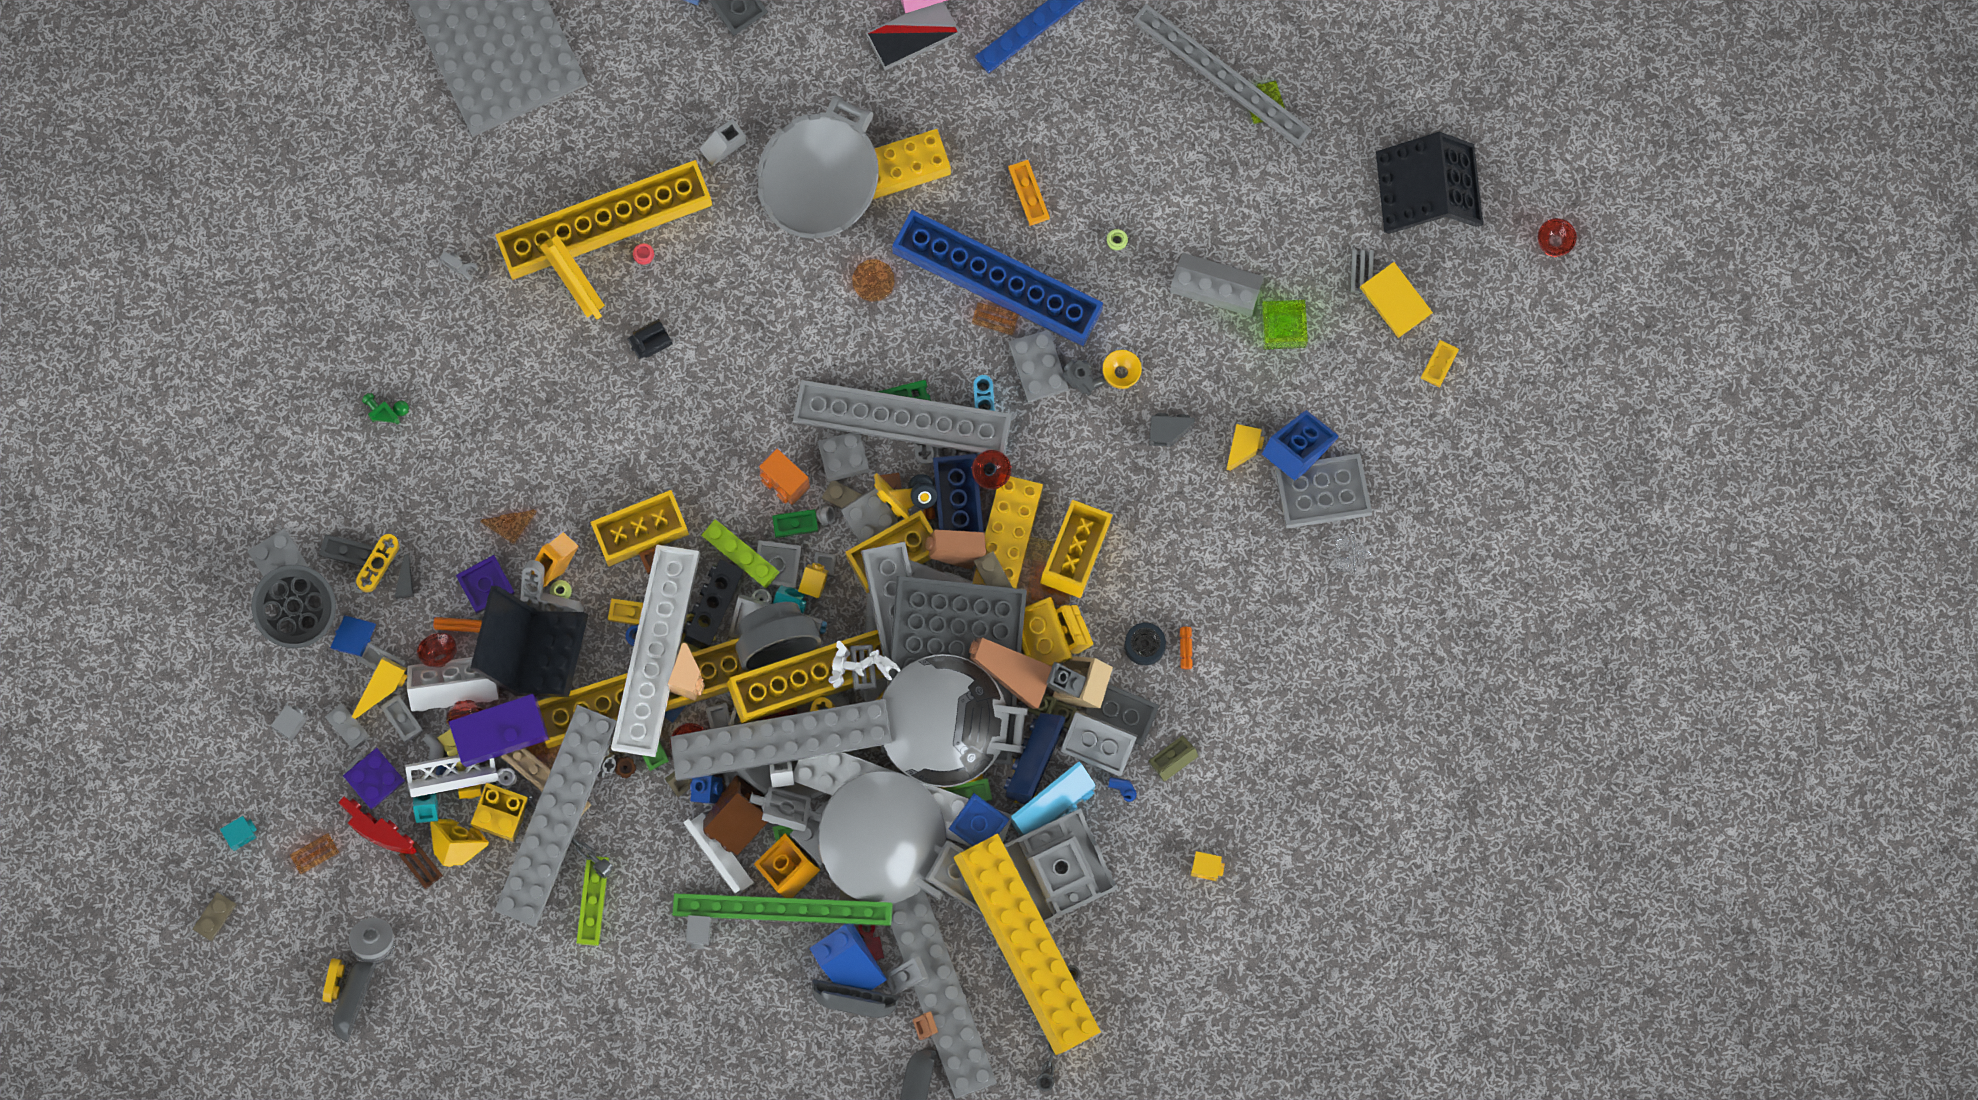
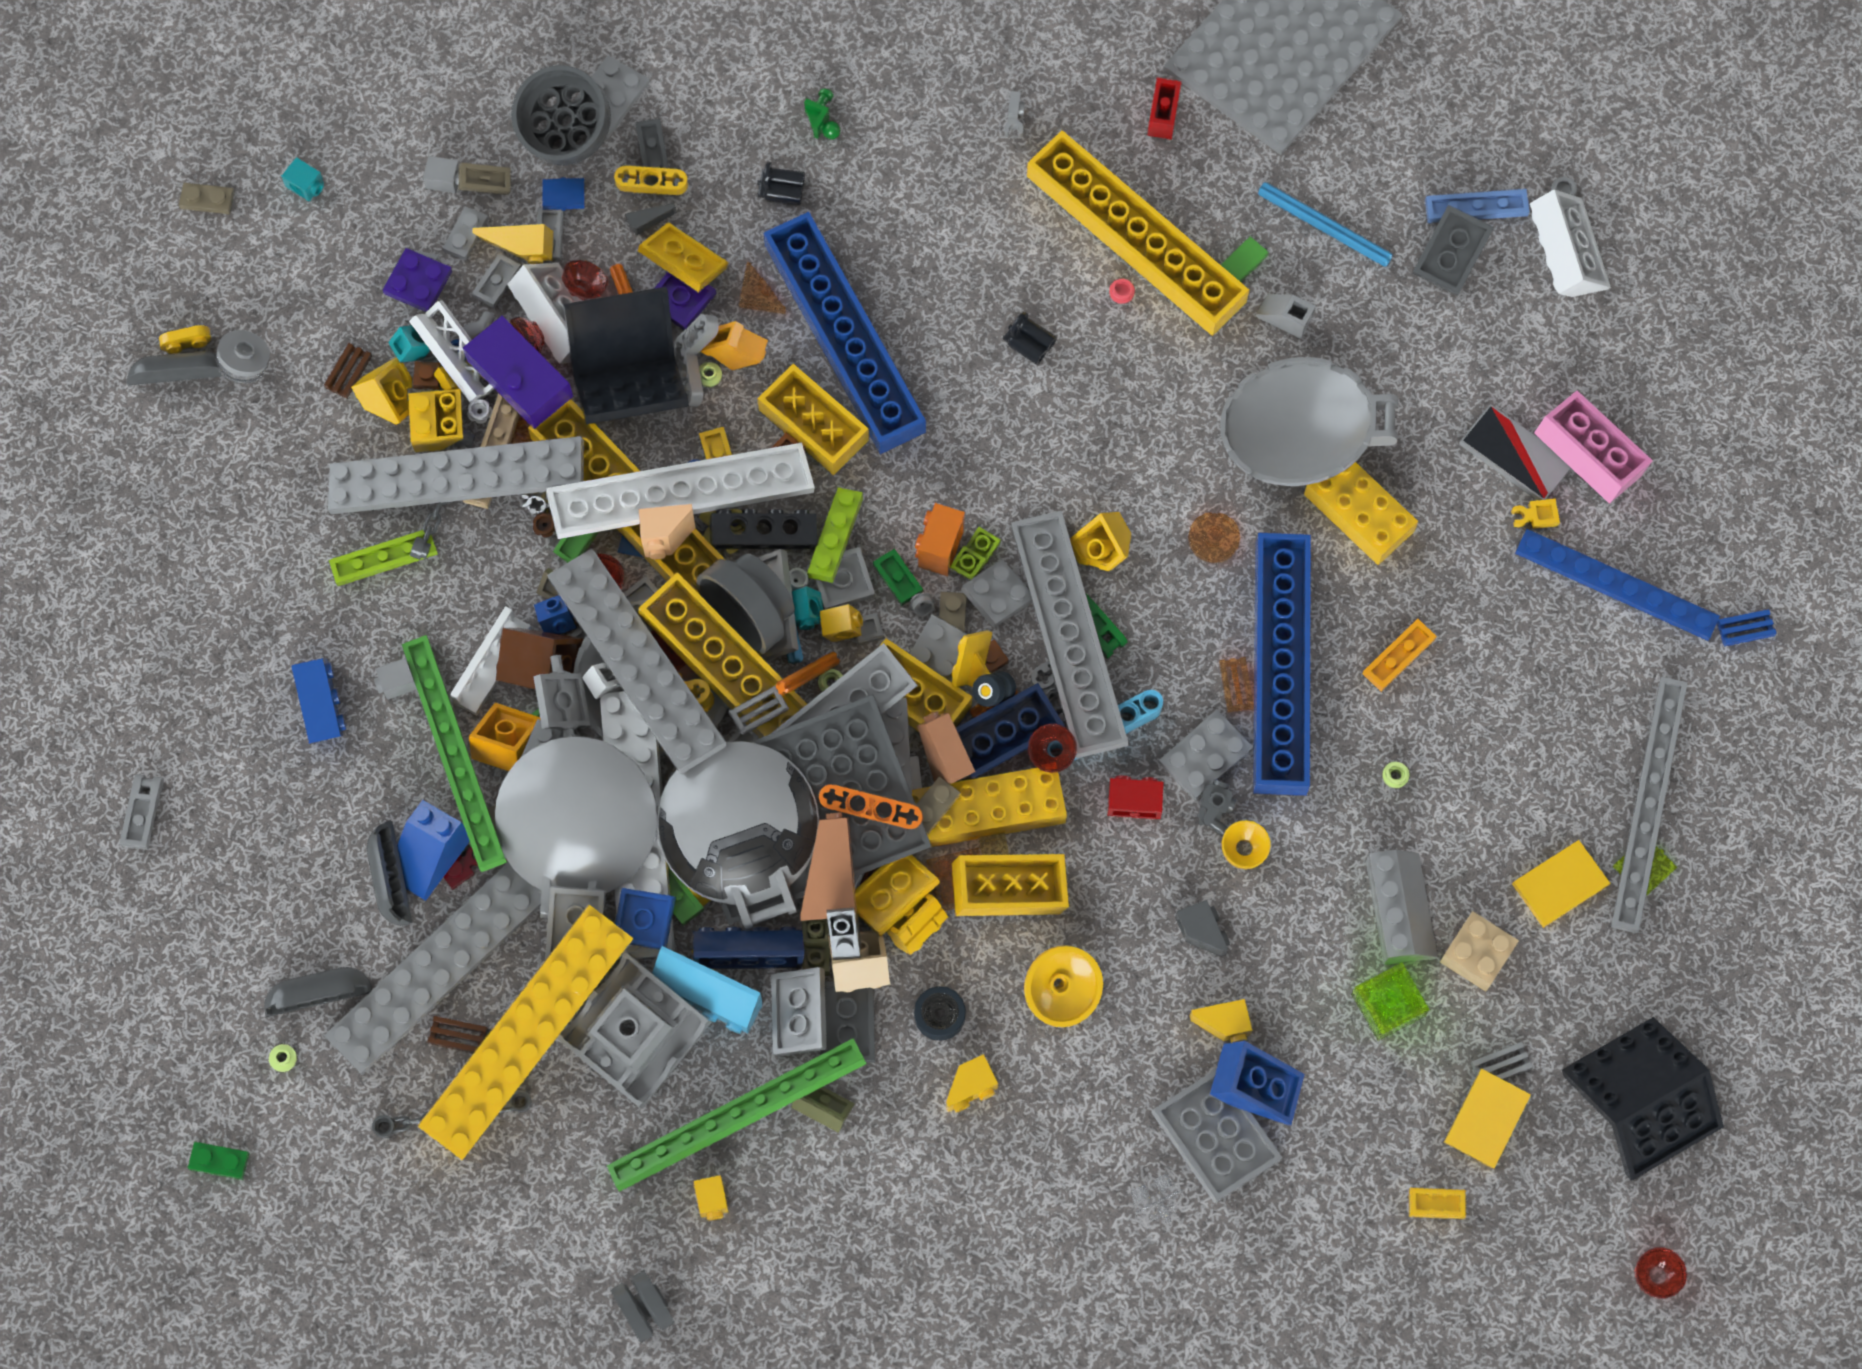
camera: 65 degrees right, 5 degrees down
clear orange tile [290,833,340,875] -> none
red slope [338,796,417,854] -> none
yellow fence [539,234,605,319] -> none
white piece [828,641,901,689] -> none
light grey plate [885,957,928,995] -> none
nougat tile [913,1012,938,1040] -> none
blue arm [1108,777,1137,802] -> none
orange axle [1180,626,1193,670] -> none
none -> blue wedge [291,658,346,743]
none -> dark orange plate [413,361,442,390]
none -> reddish brown tile [427,1016,488,1053]
none -> dark tan plate [459,163,511,195]
none -> bright green plate [607,1038,866,1192]
none -> dark grey wheel [610,1269,675,1344]
none -> yellow tile [638,222,729,292]
none -> black piece [757,162,805,205]
none -> blue brick [763,212,926,454]
none -> orange axle [776,652,840,695]
none -> yellowish green plate [818,669,843,692]
none -> orange beam [819,784,923,829]
none -> yellow slope [946,1054,998,1113]
none -> lime slope [950,527,1001,580]
none -> yellow dish [1024,945,1103,1027]
none -> yellow slope [1070,512,1131,571]
none -> red brick [1107,775,1164,820]
none -> red brick [1147,77,1182,140]
none -> bright green tile [1221,237,1269,282]
none -> dark azure axle [1258,182,1393,267]
none -> tan brick [1440,911,1519,992]
none -> yellow plate [1511,498,1560,529]
none -> yellow tile [1512,840,1611,928]

